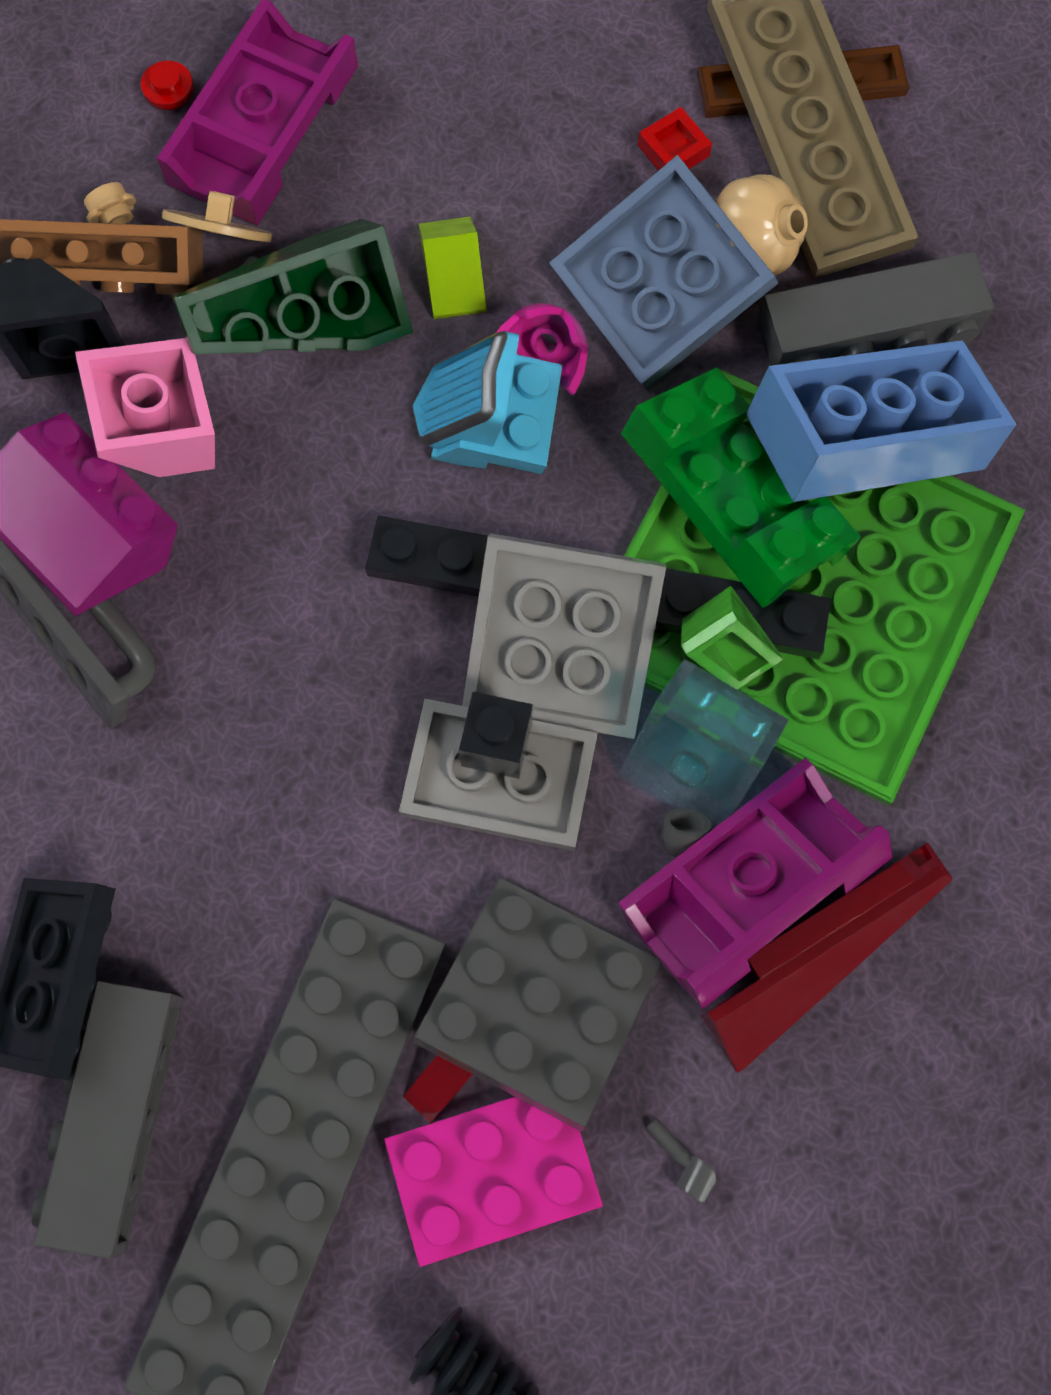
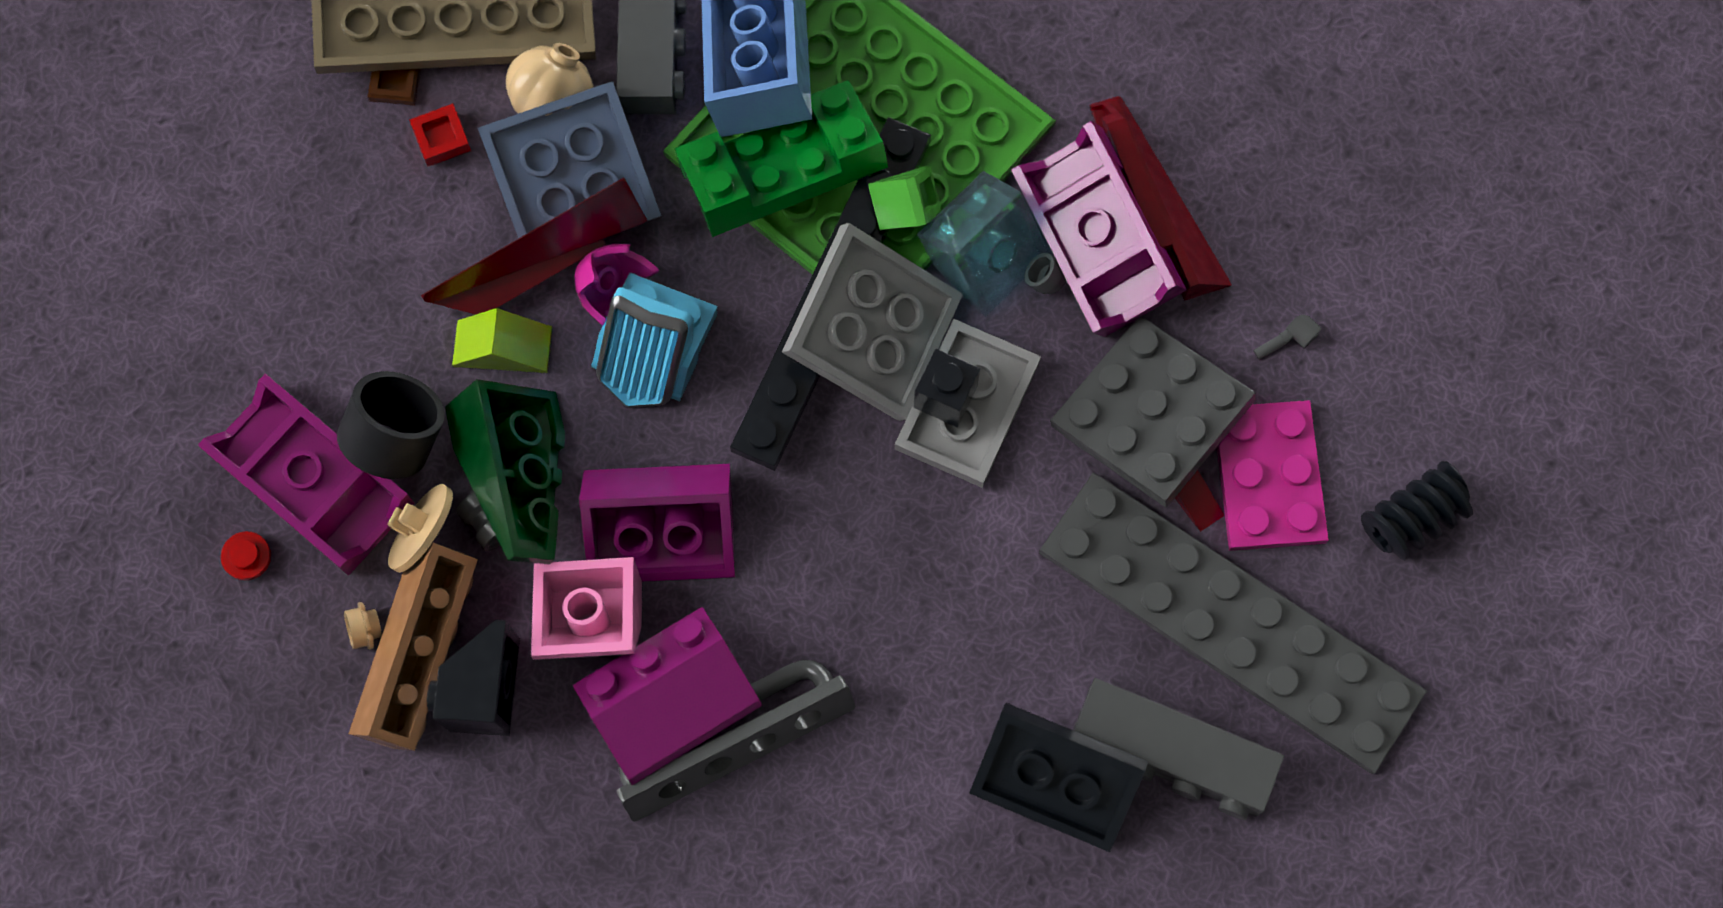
camera: 75 degrees left, 0 degrees up
none -> black piece [337,371,445,479]
none -> dark red wedge [421,177,648,315]
none -> magenta slope [579,464,735,582]

